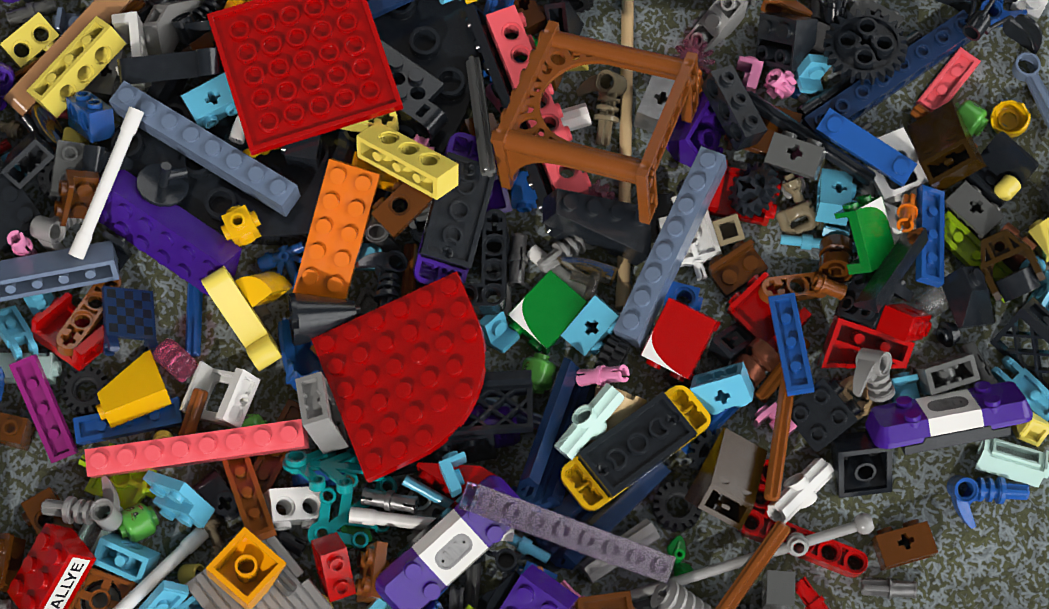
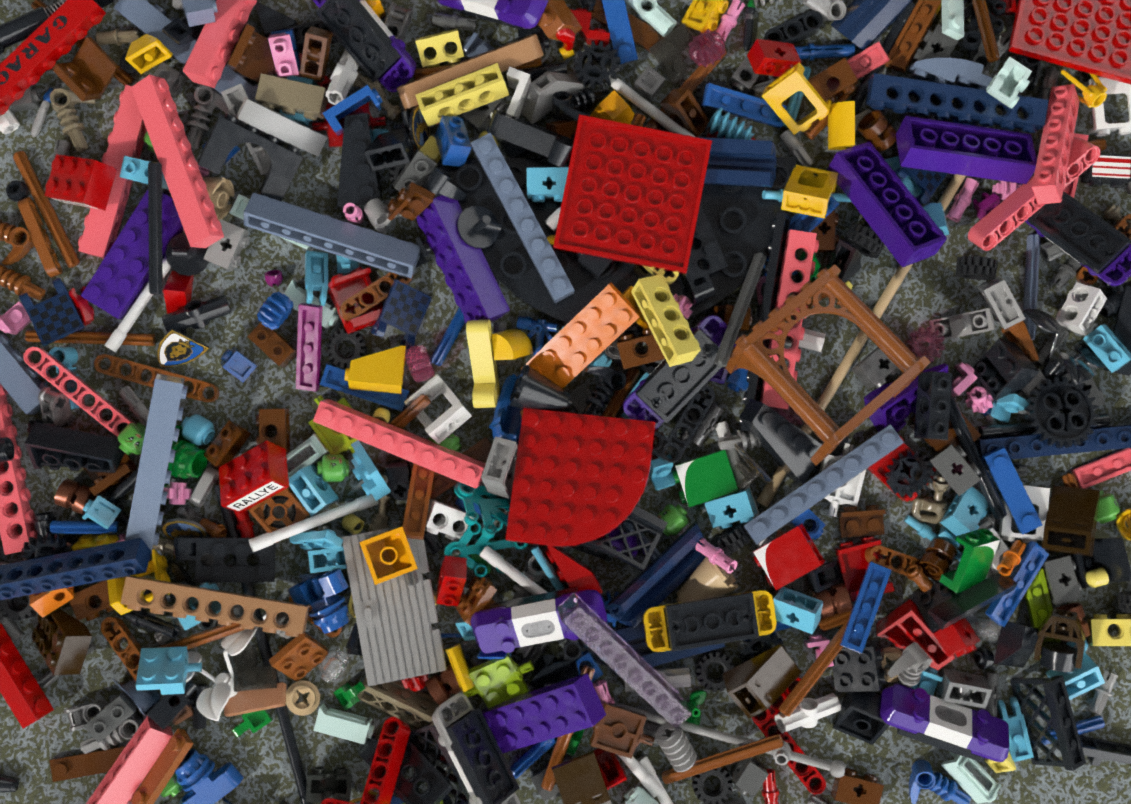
camera: 30 degrees right, 15 degrees up
light grey piece [41,475,123,532] -> none
white piece [68,106,144,259] -> none
yellow brick [220,205,261,247] -> none
flat silver pin [361,488,419,514] -> none
medium azure bracket [439,451,467,498] -> none
light aqua piece [554,383,624,461] -> none
dark tan piece [576,69,627,146] -> none
dark tan brick [712,213,745,247] -> none

